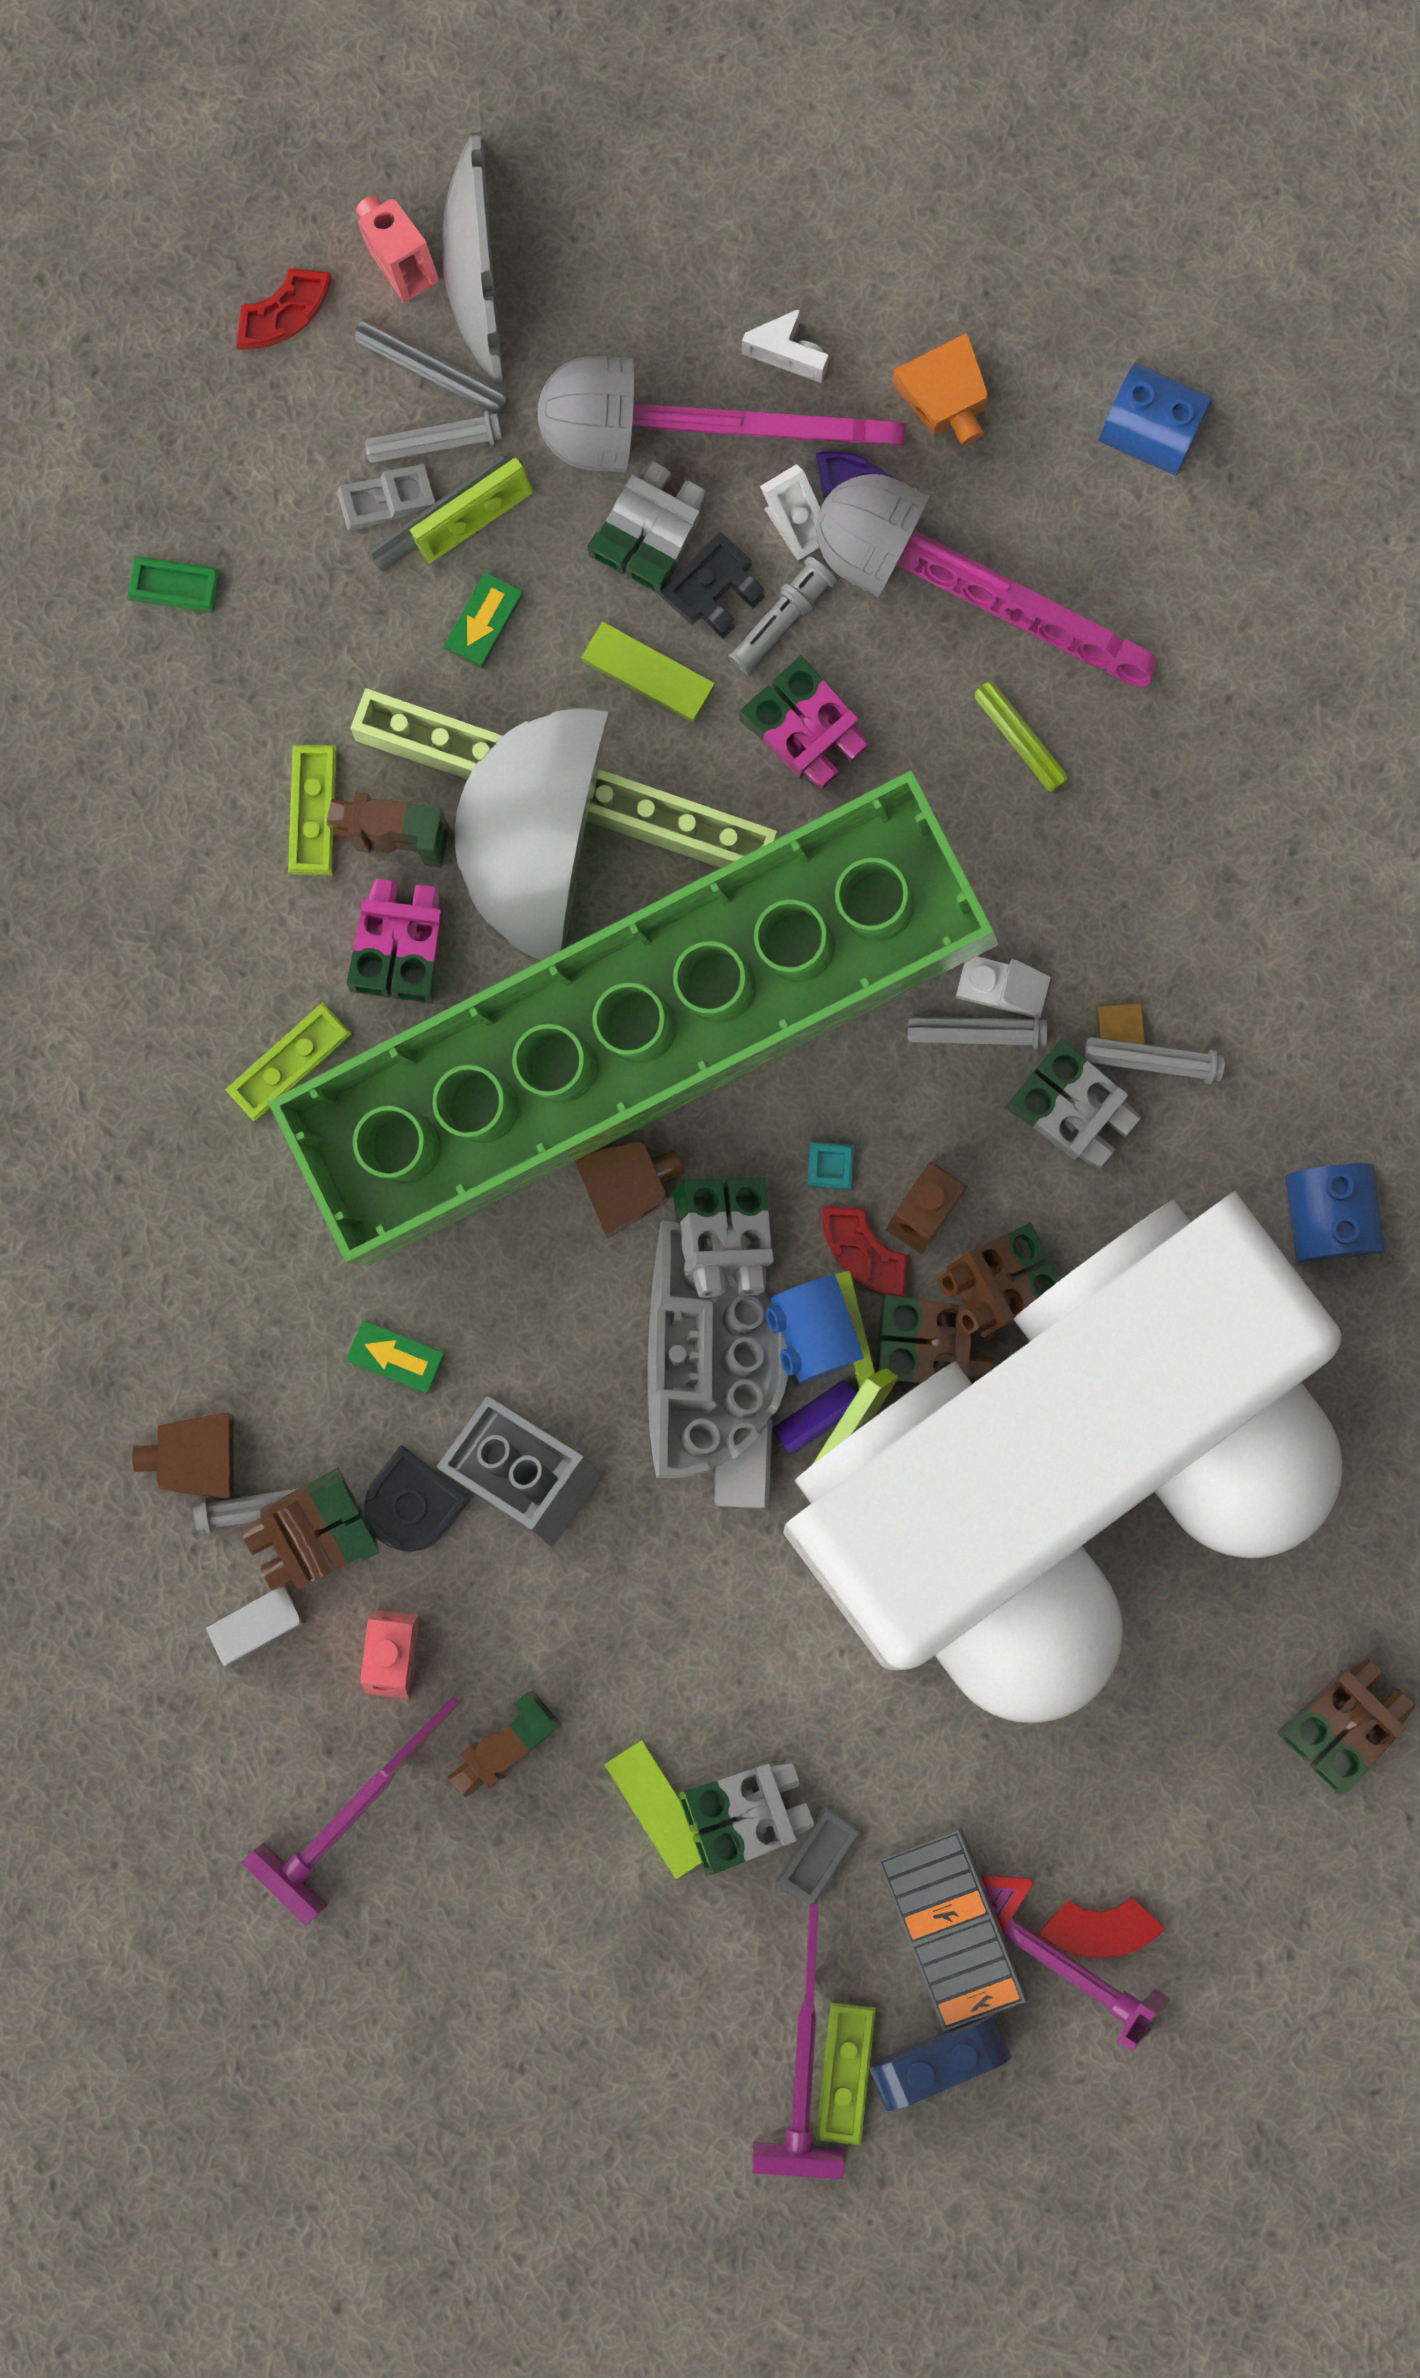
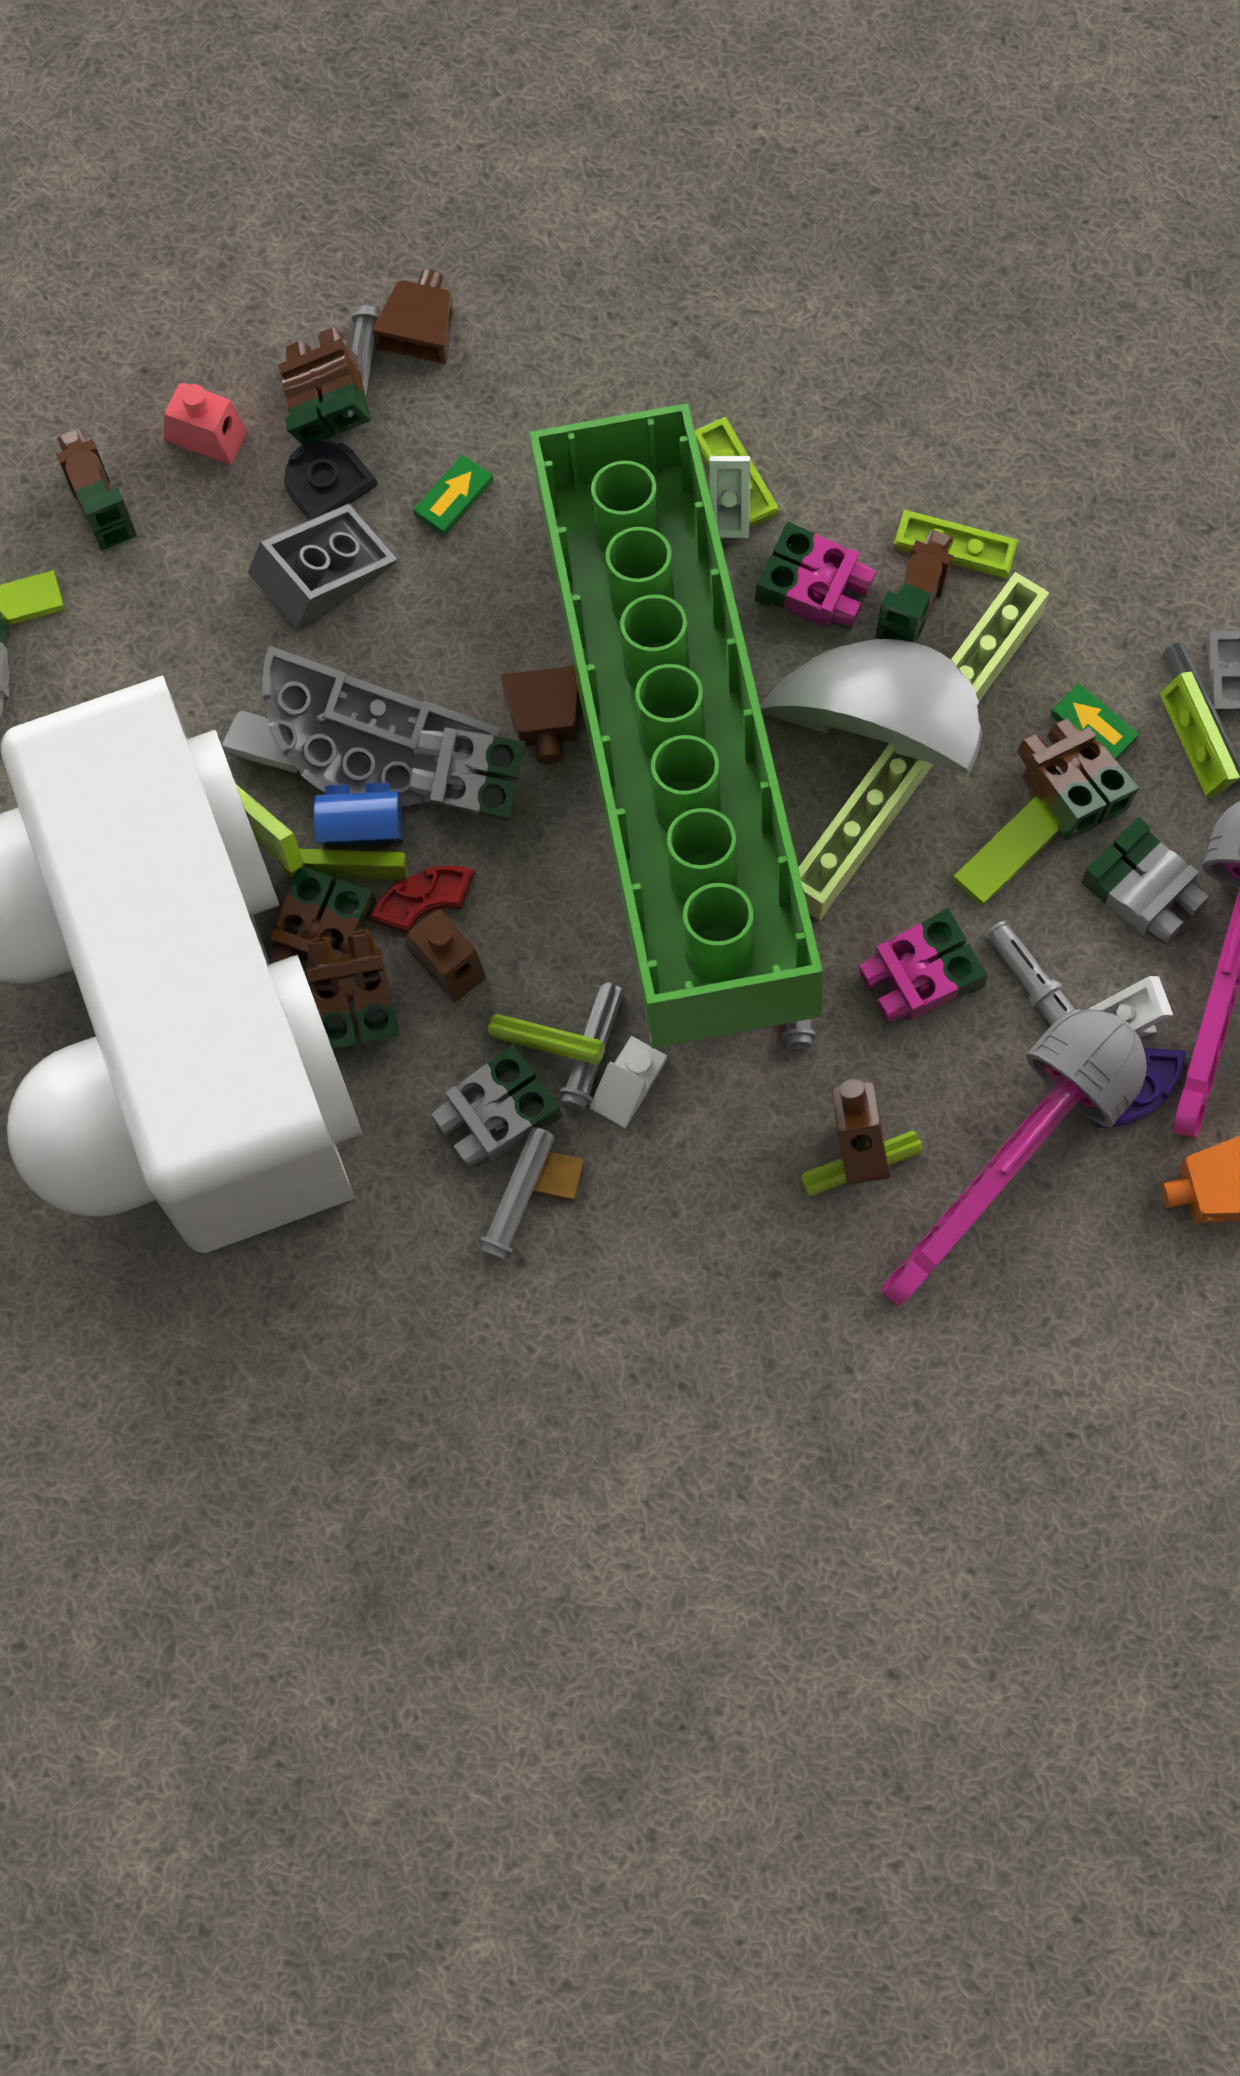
camera: 105 degrees right, 10 degrees down
green tile [127,556,220,613] -> none
light grey slope [206,1587,305,1667] -> none
magenta piece [242,1696,460,1926] -> none
black plate [660,532,765,639] -> none
dark purple slope [772,1380,857,1454] -> none
teal tile [807,1142,854,1190] -> none
blue brick [1098,362,1213,476] -> none
blue brick [1285,1163,1385,1263] -> none
none -> lime axle [488,1014,605,1064]
none -> white slope [709,456,750,538]
none -> reddish brown torso [832,1079,890,1185]
none -> hips [1017,719,1139,841]

